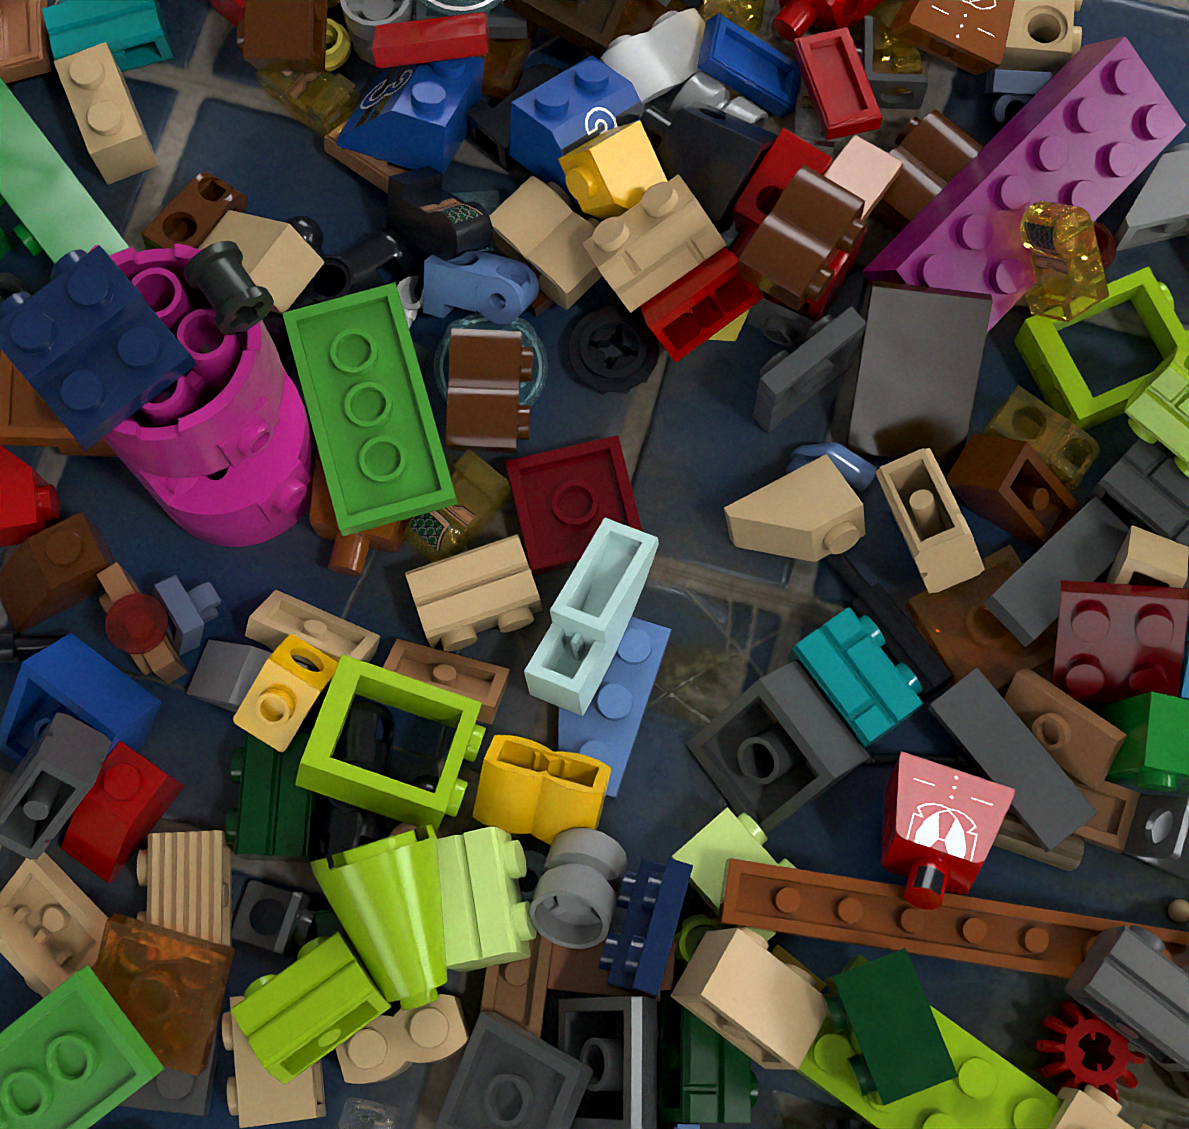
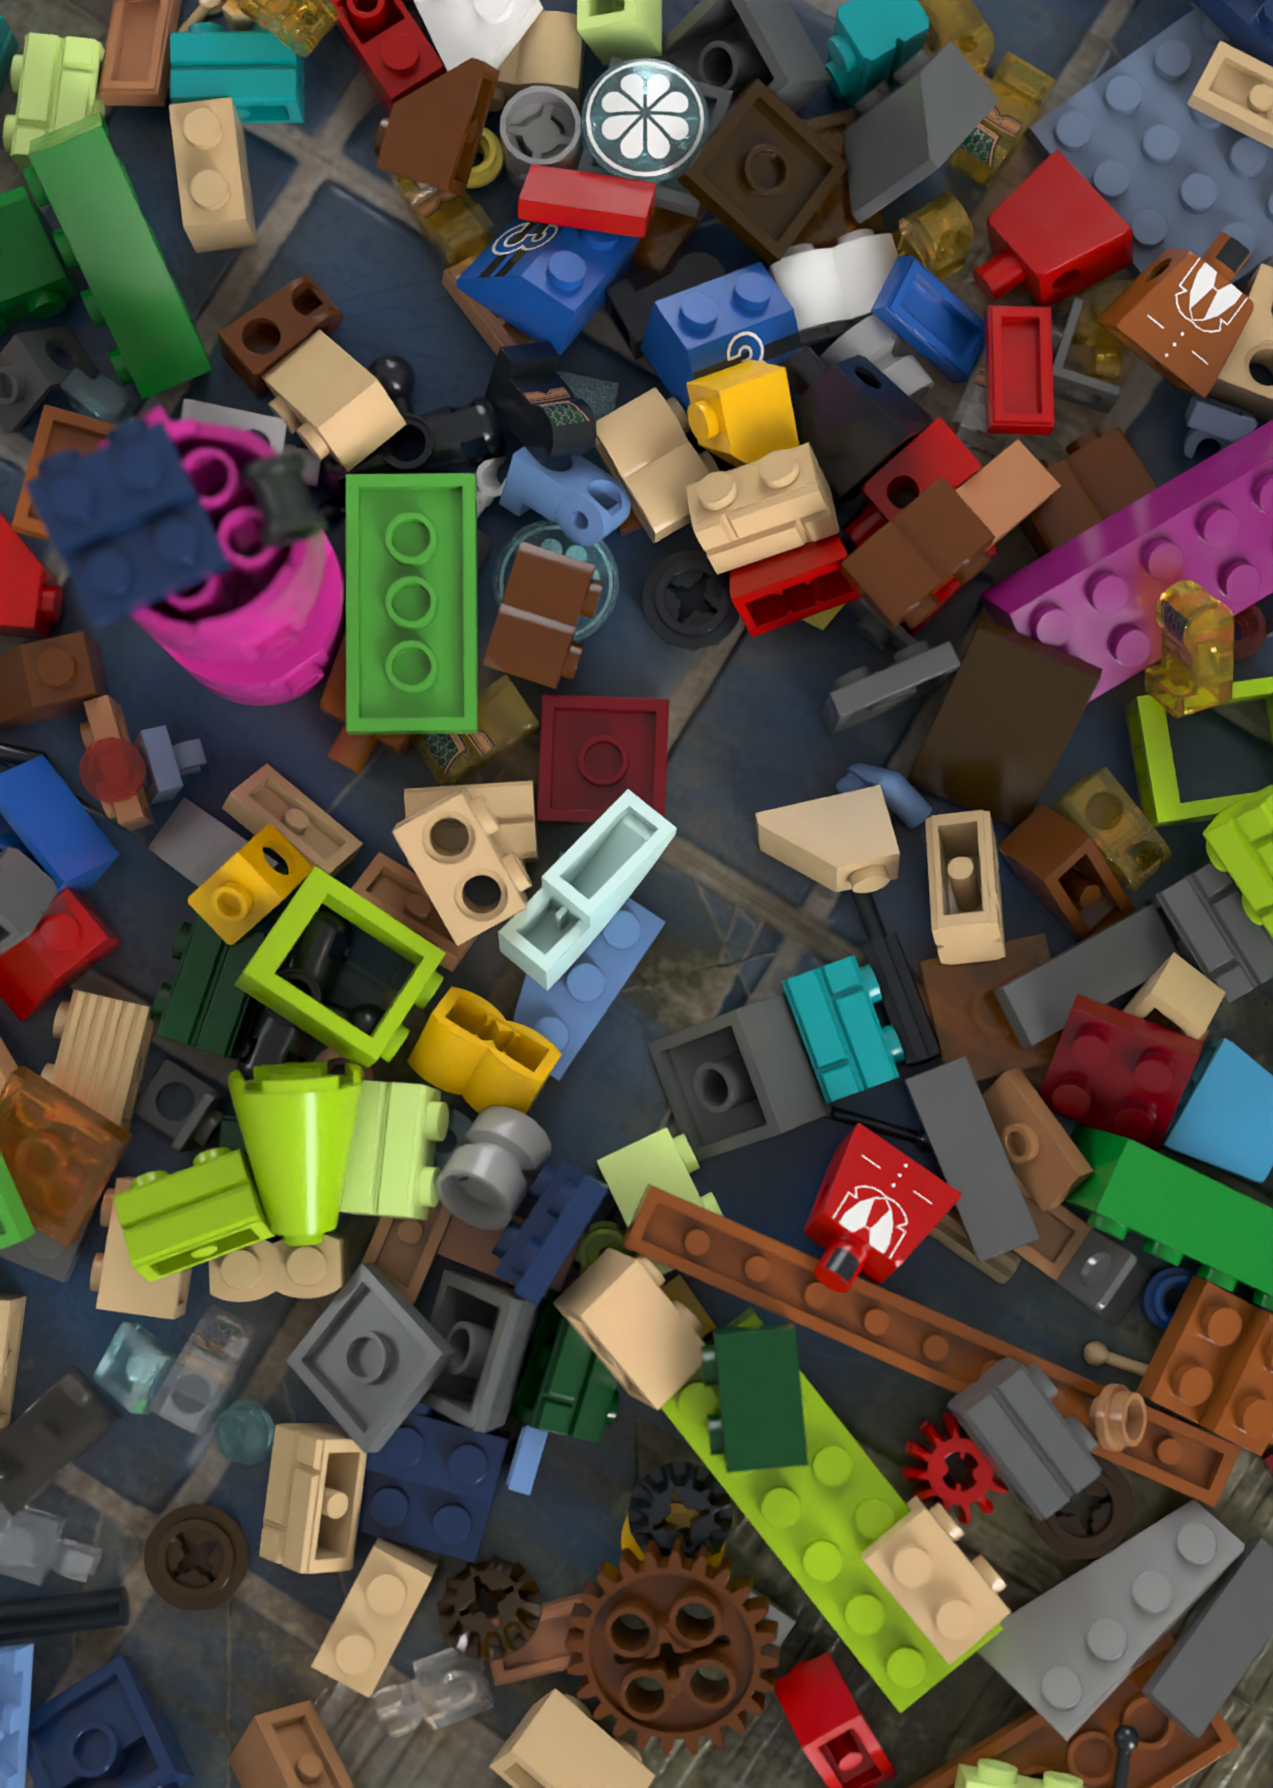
camera: 10 degrees right, 10 degrees up
none -> tan brick [392,786,532,946]

